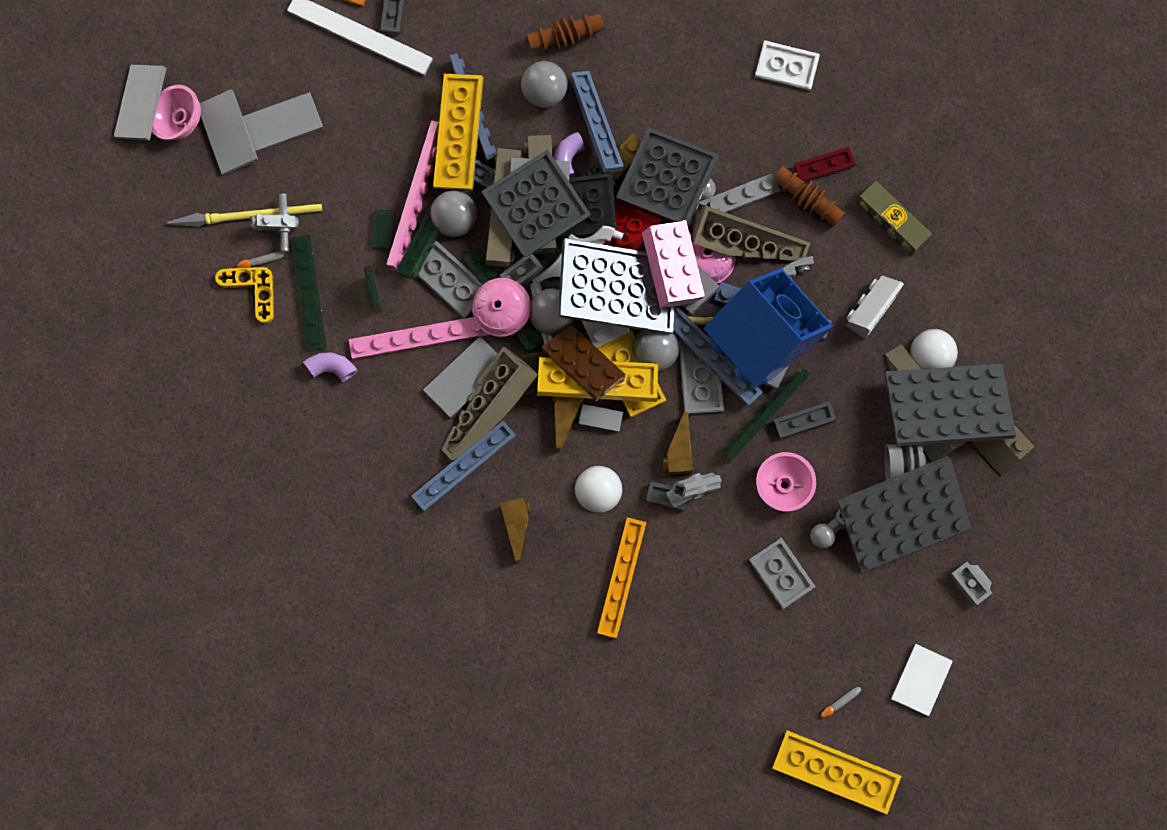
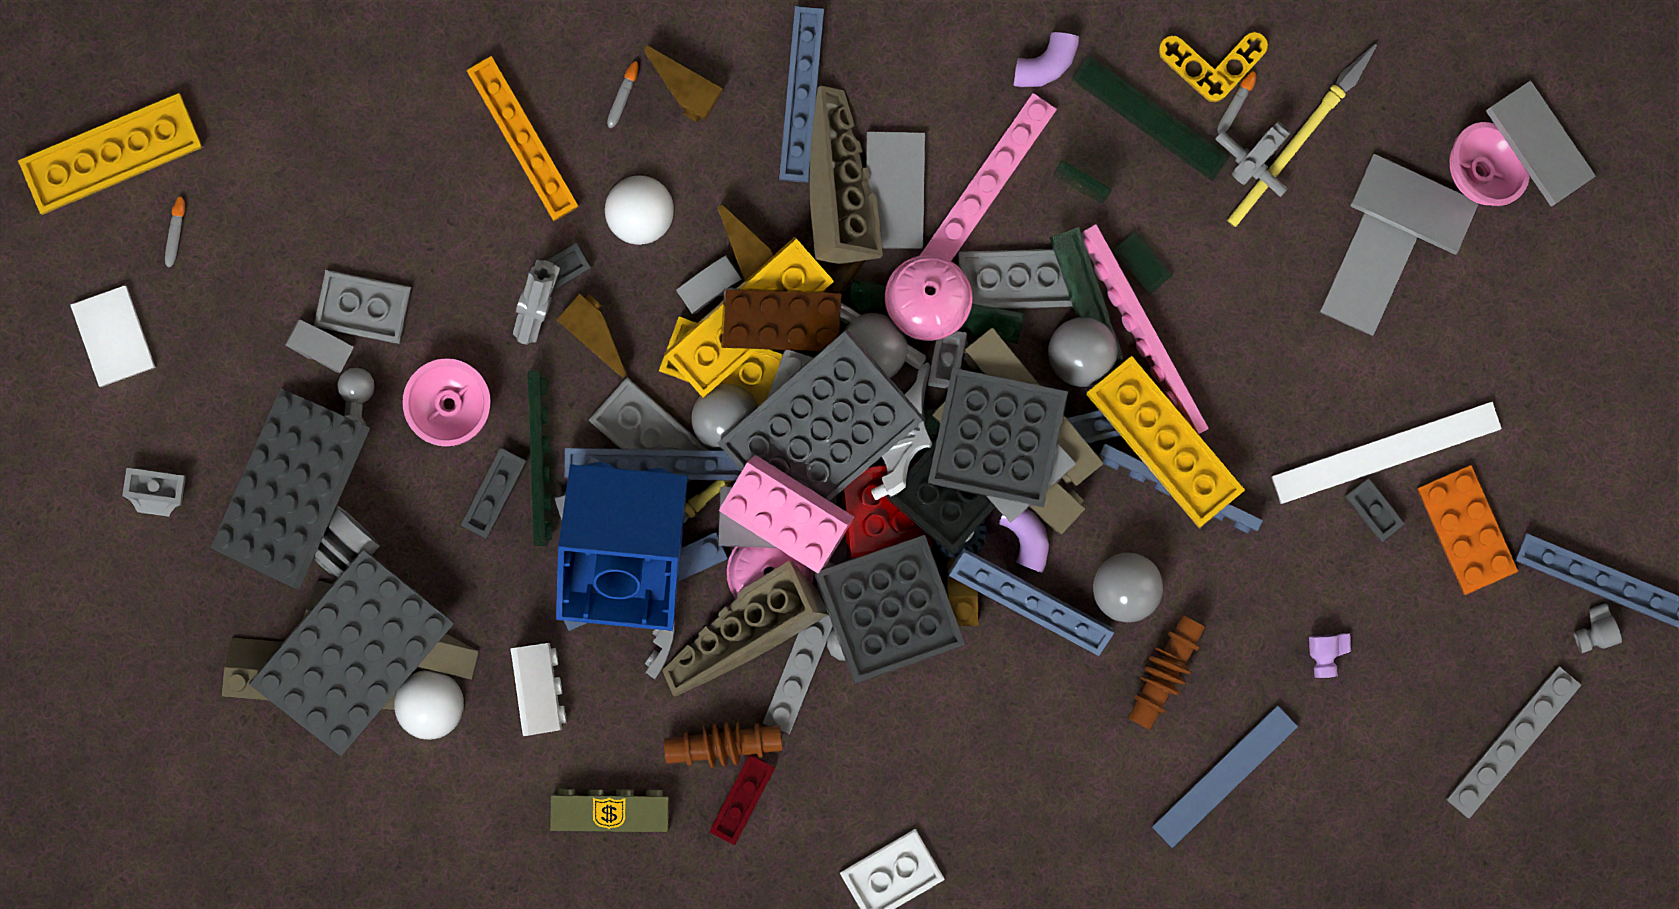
camera: 140 degrees right, 10 degrees up
none -> light grey slope [285,320,354,373]
none -> light grey piece [607,61,639,128]

